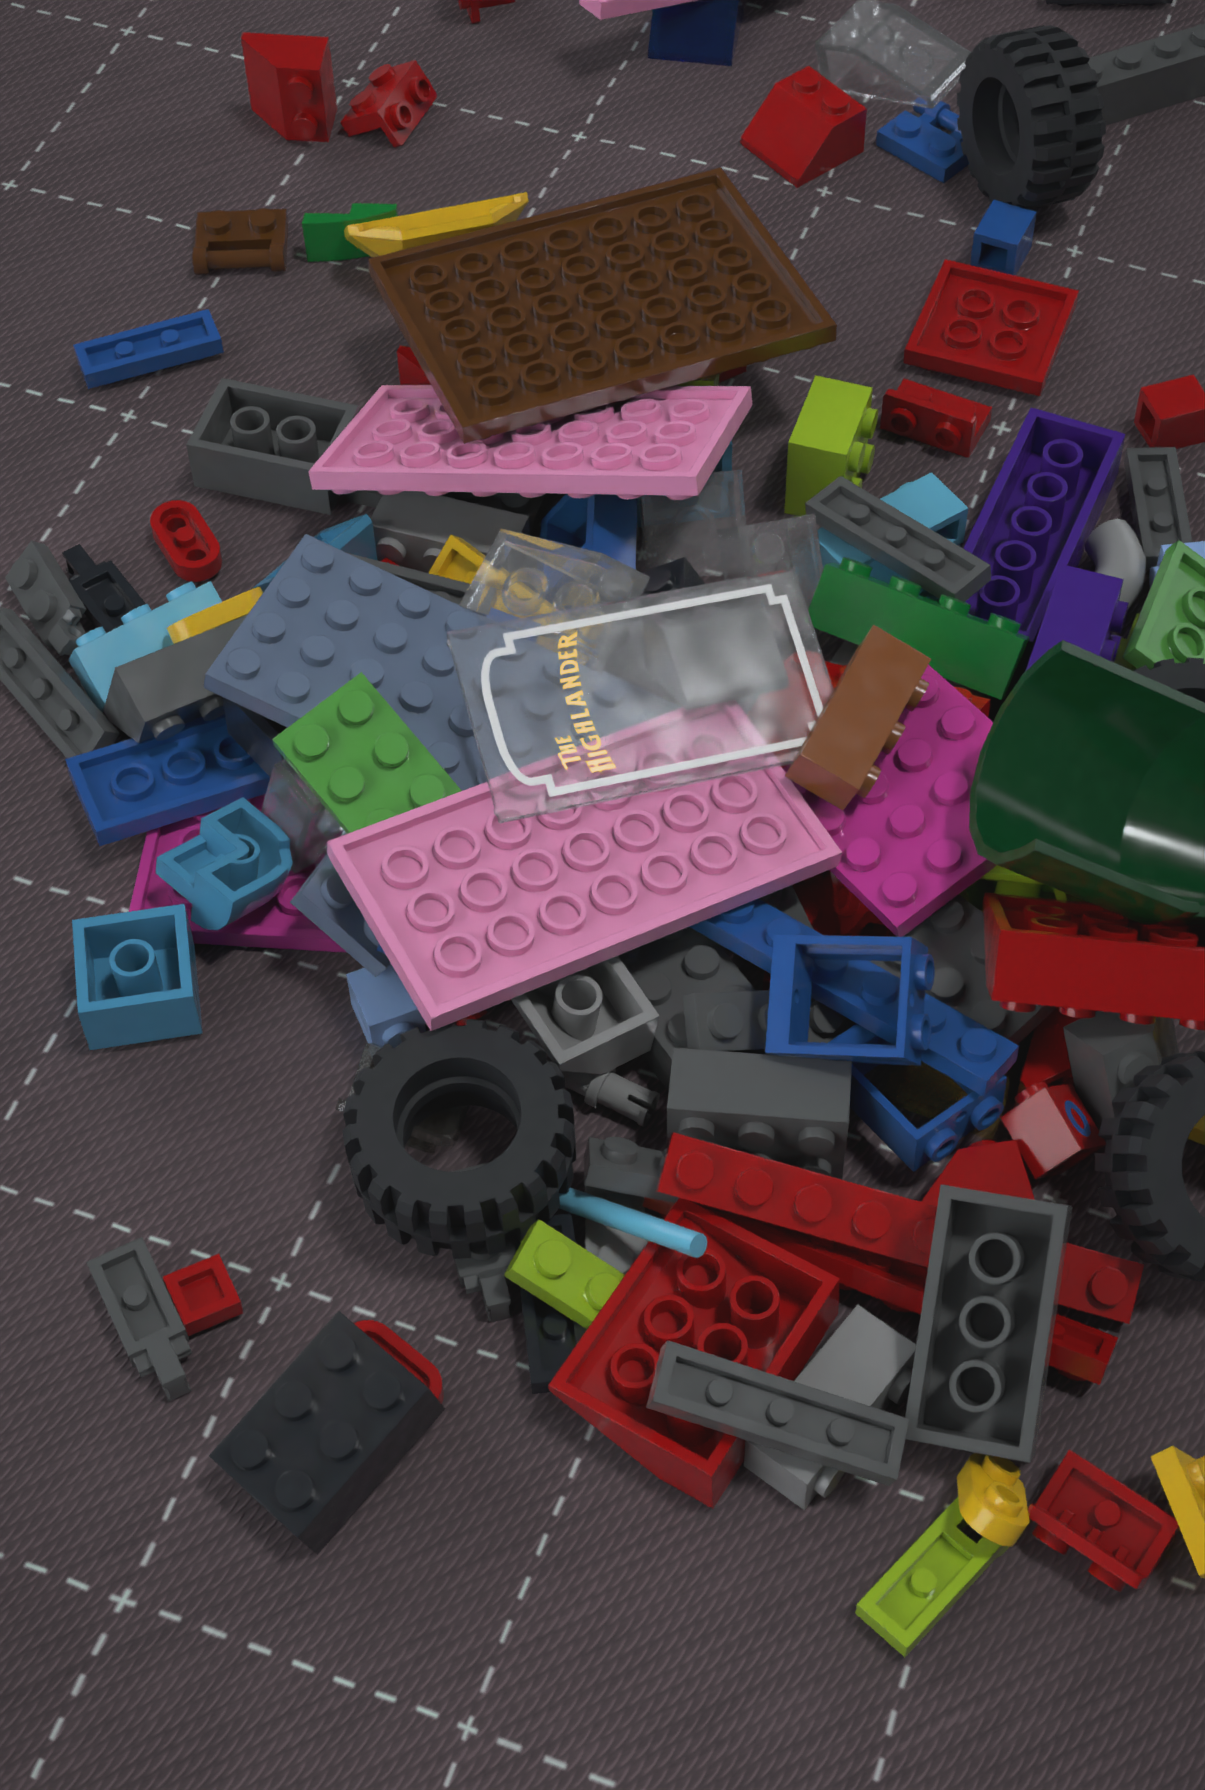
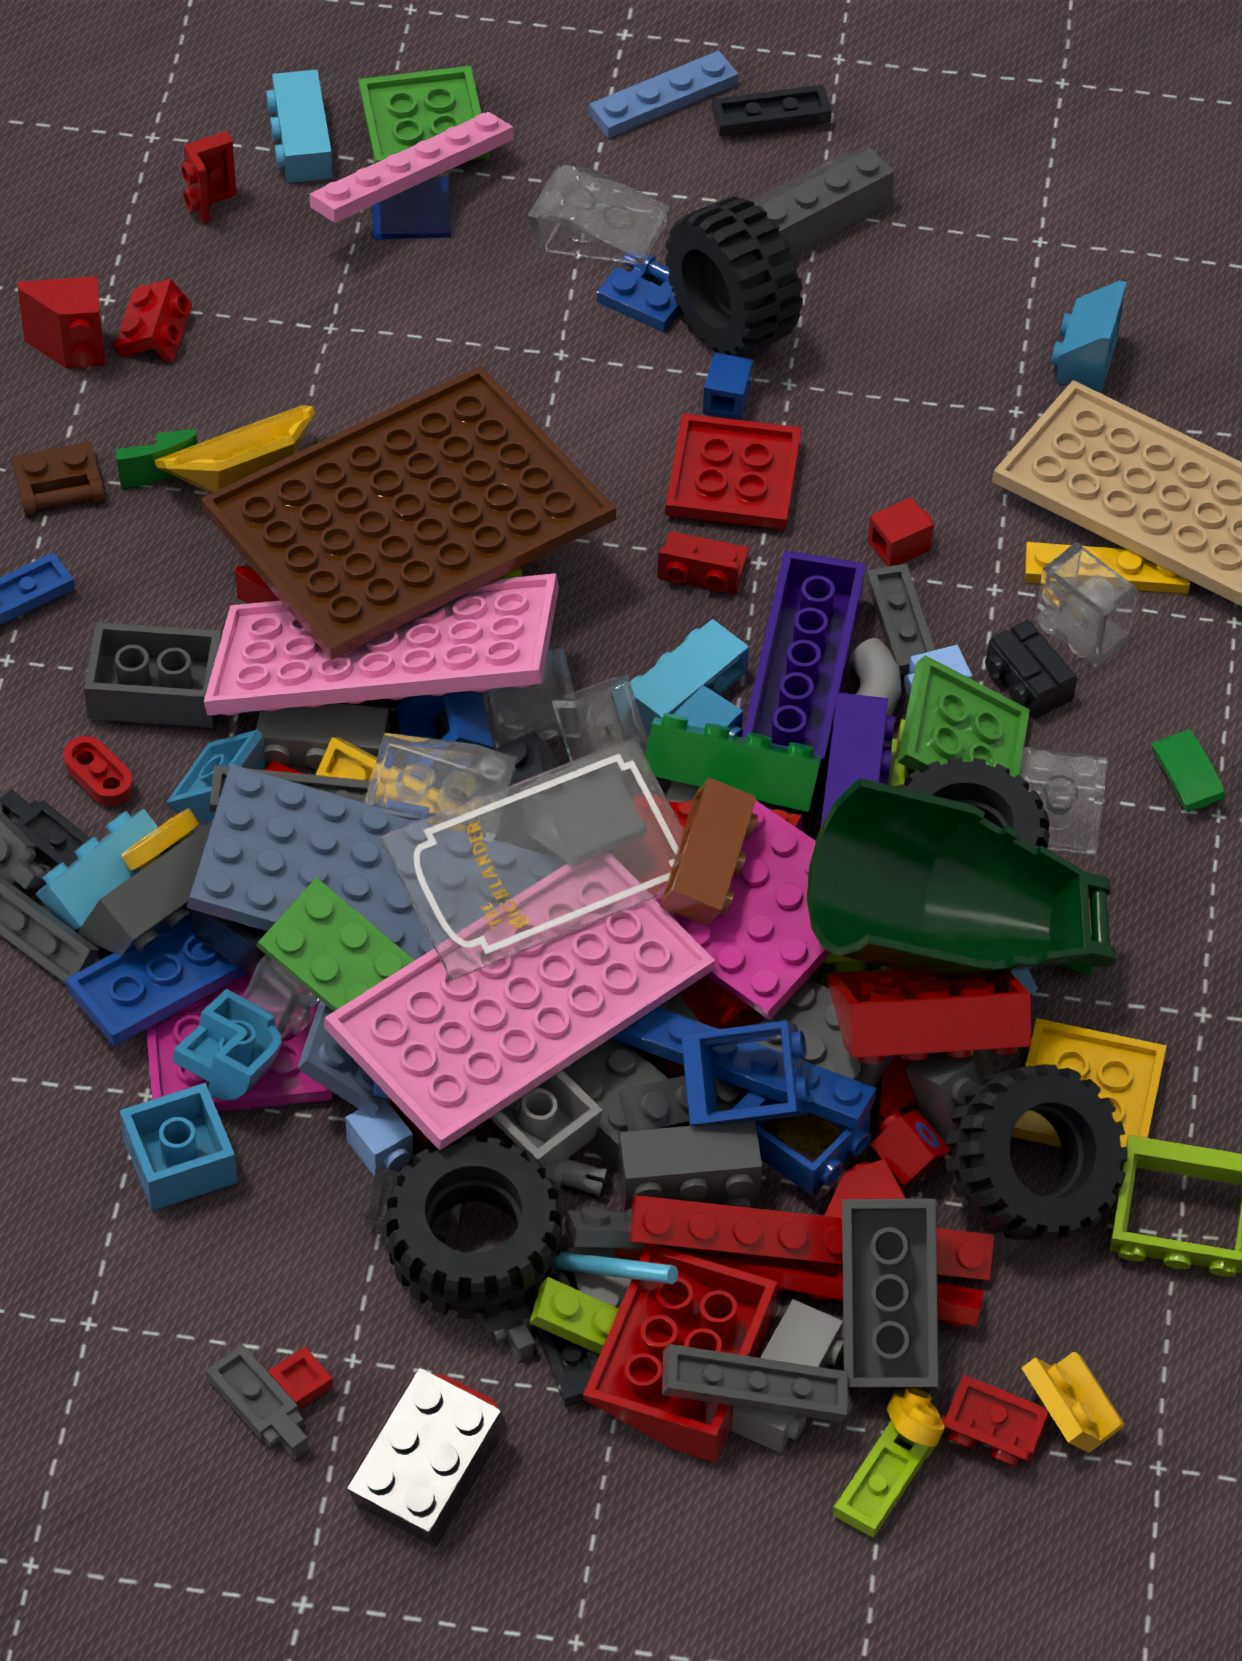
camera: 15 degrees left, 0 degrees up
red slope [741,66,867,188] -> none
lime brick [784,375,878,518] -> none
dark grey plate [805,476,991,602] -> none

